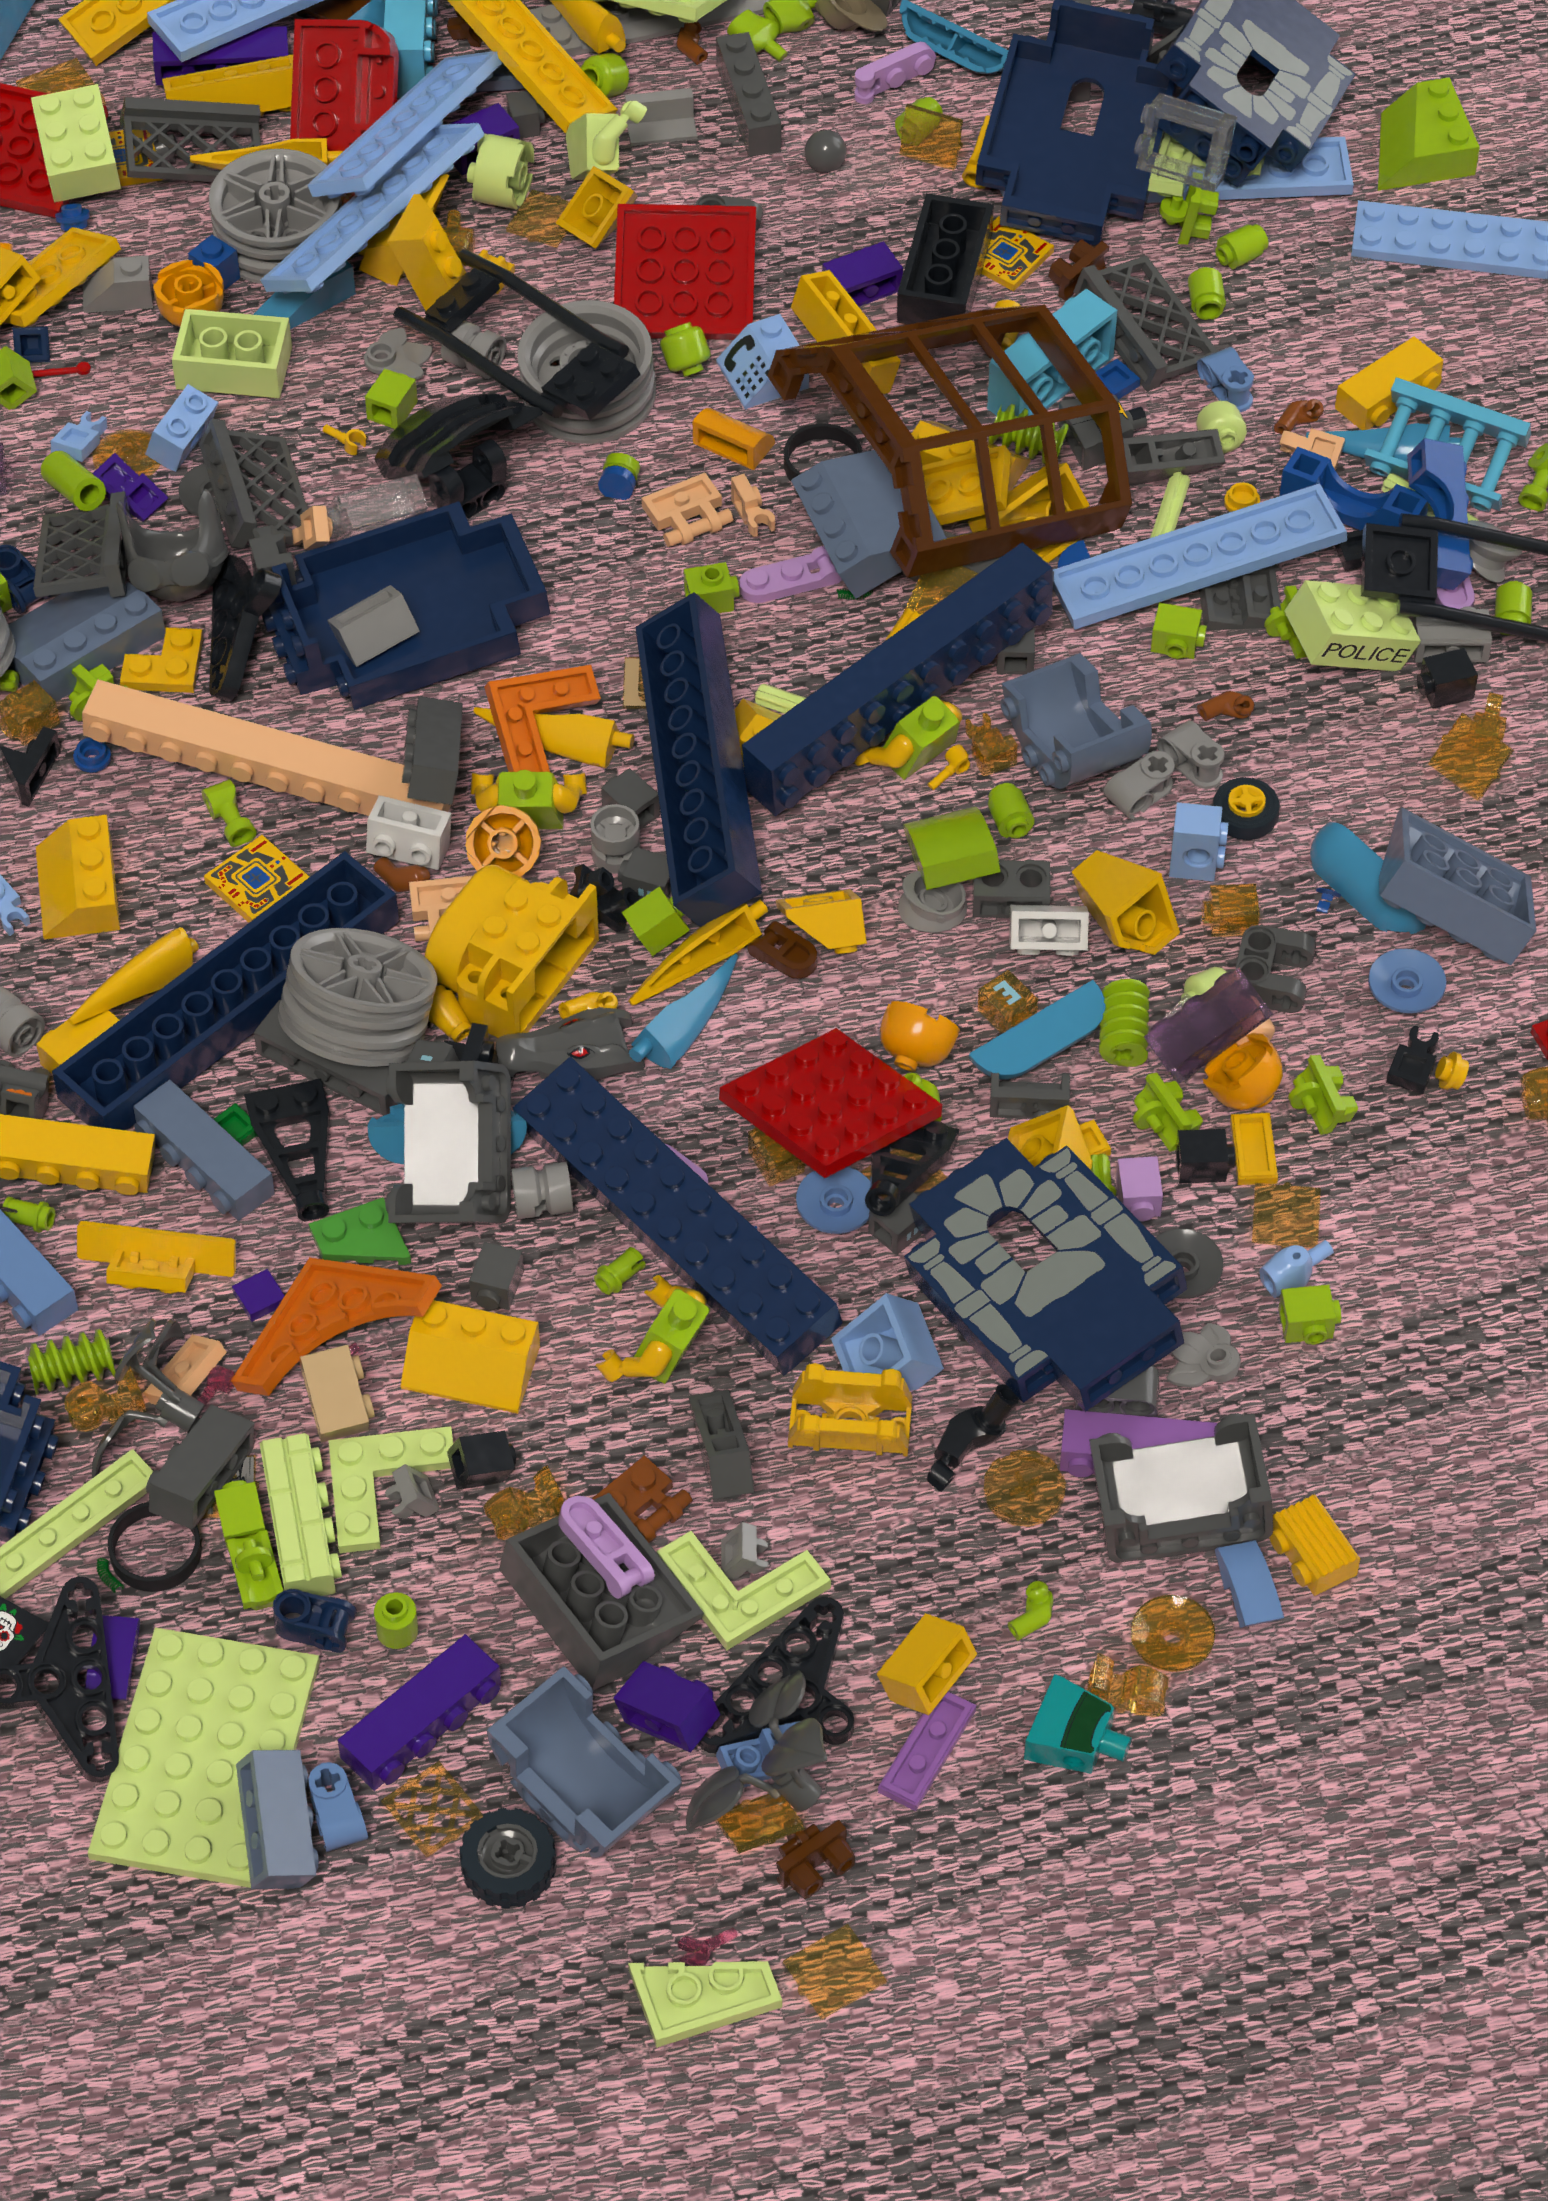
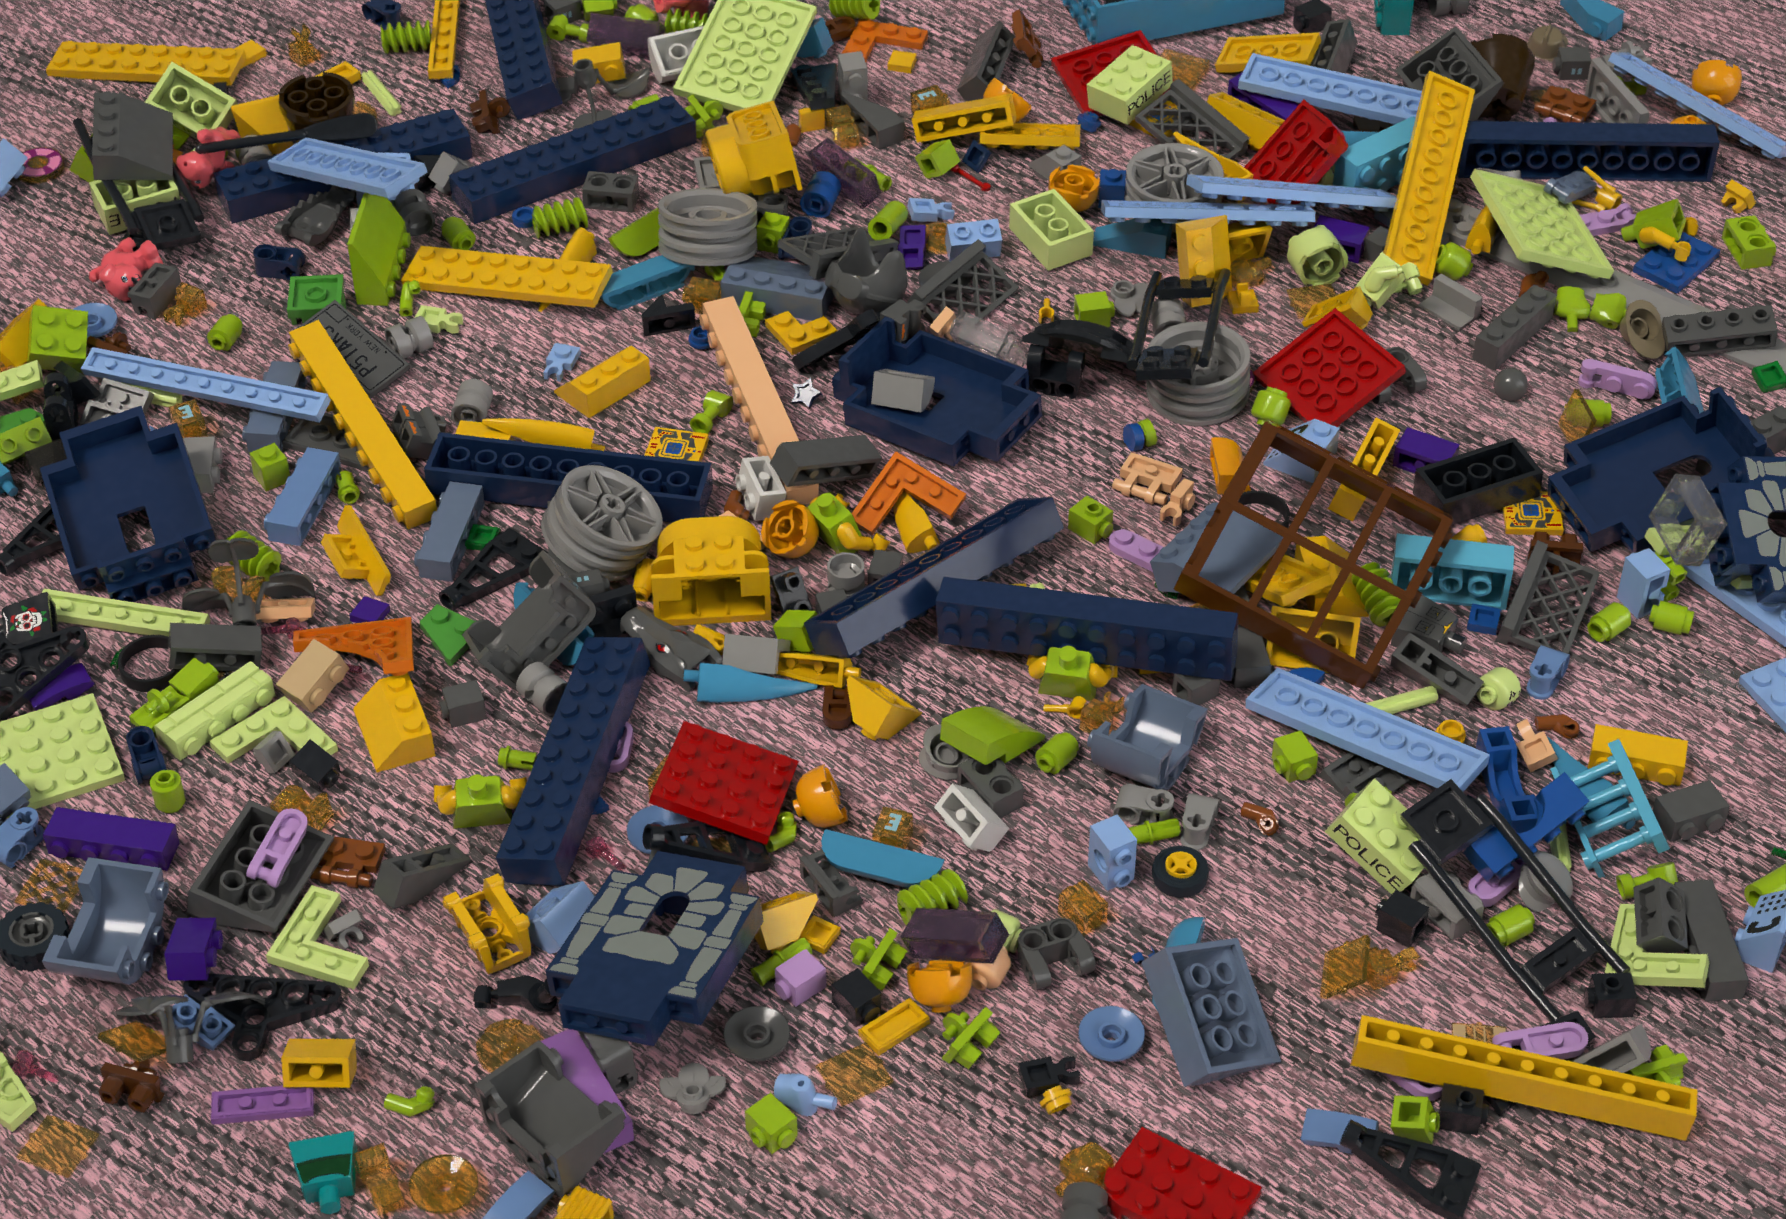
camera: 55 degrees right, 10 degrees down
yellow slope [1071,850,1180,955] -> none
none -> clear pink hand [585,836,625,871]
none -> light grey panel [722,634,791,675]
none -> piece [791,377,822,408]
none -> lime axle [1128,818,1181,845]
none -> light blue brick [1617,548,1671,619]
none -> dark grey brick [1653,780,1730,842]

